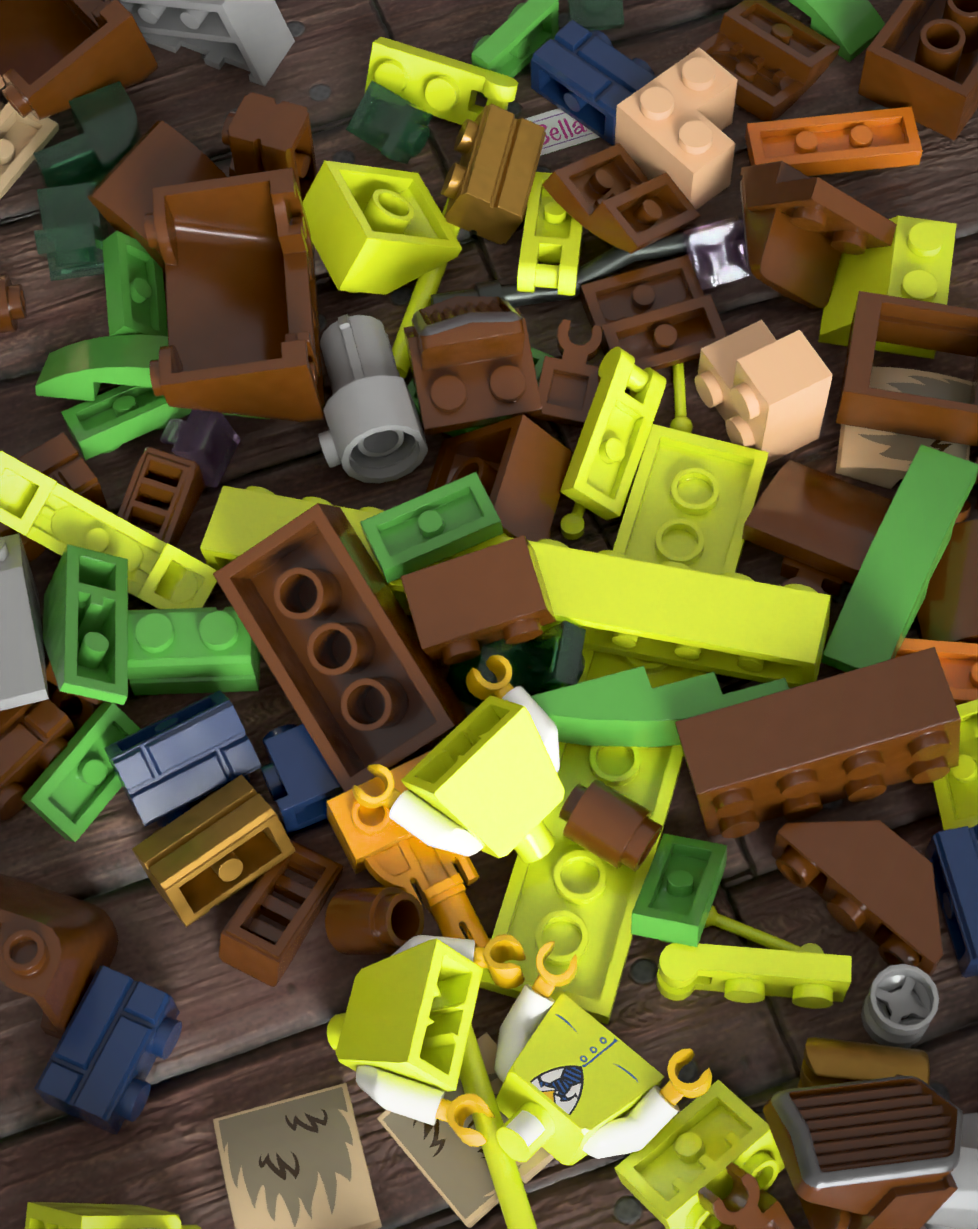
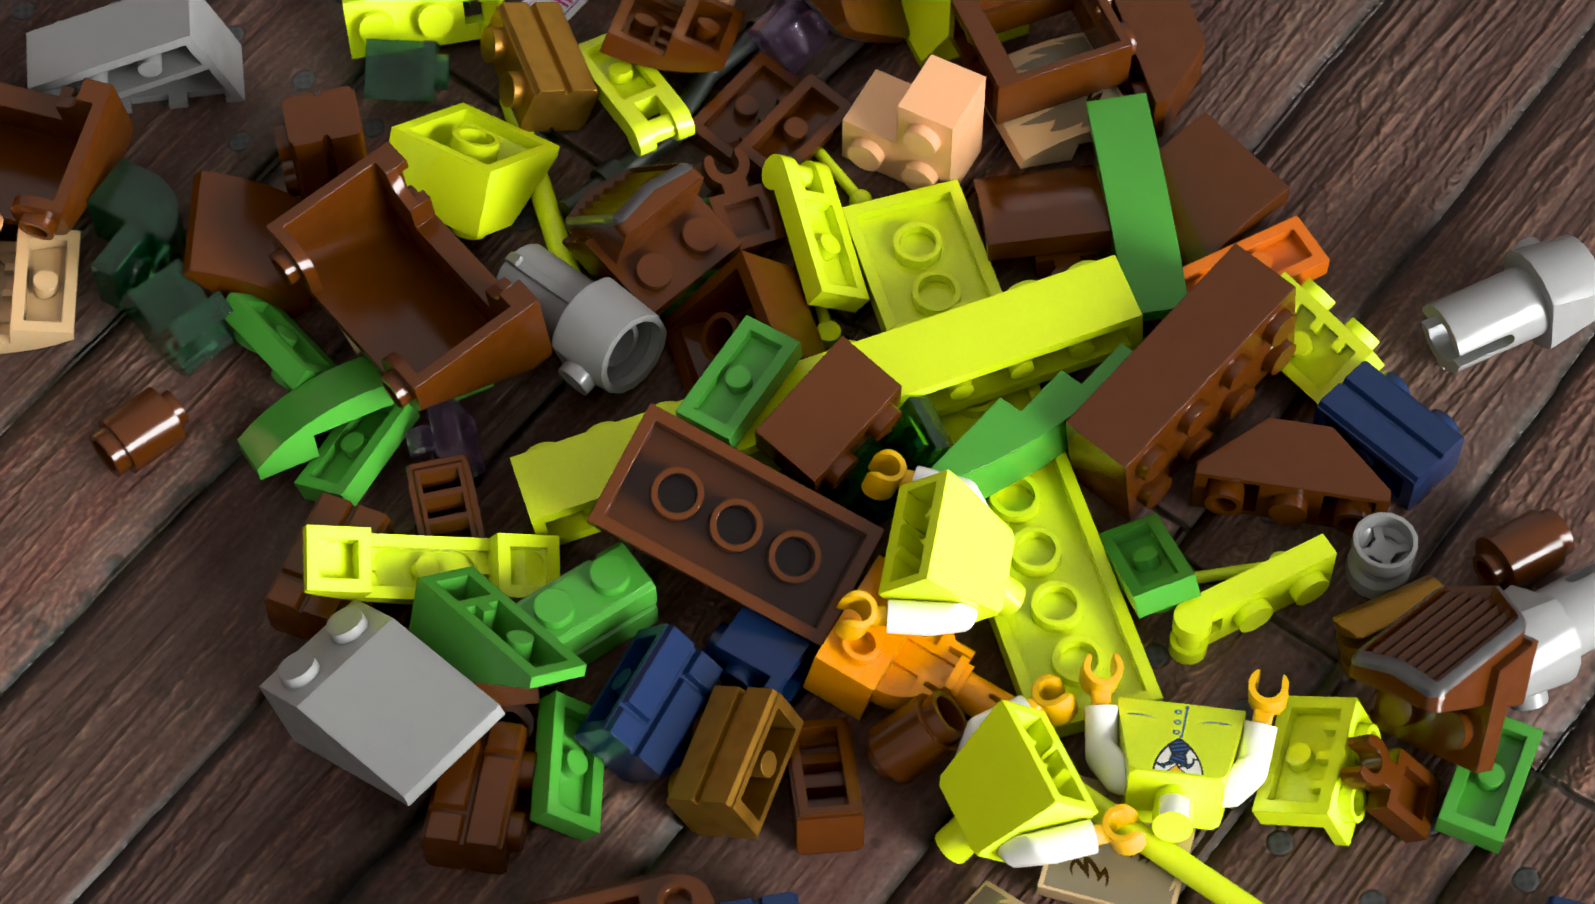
camera: 35 degrees left, 5 degrees down
reddish brown brick [559,779,663,872] -> none

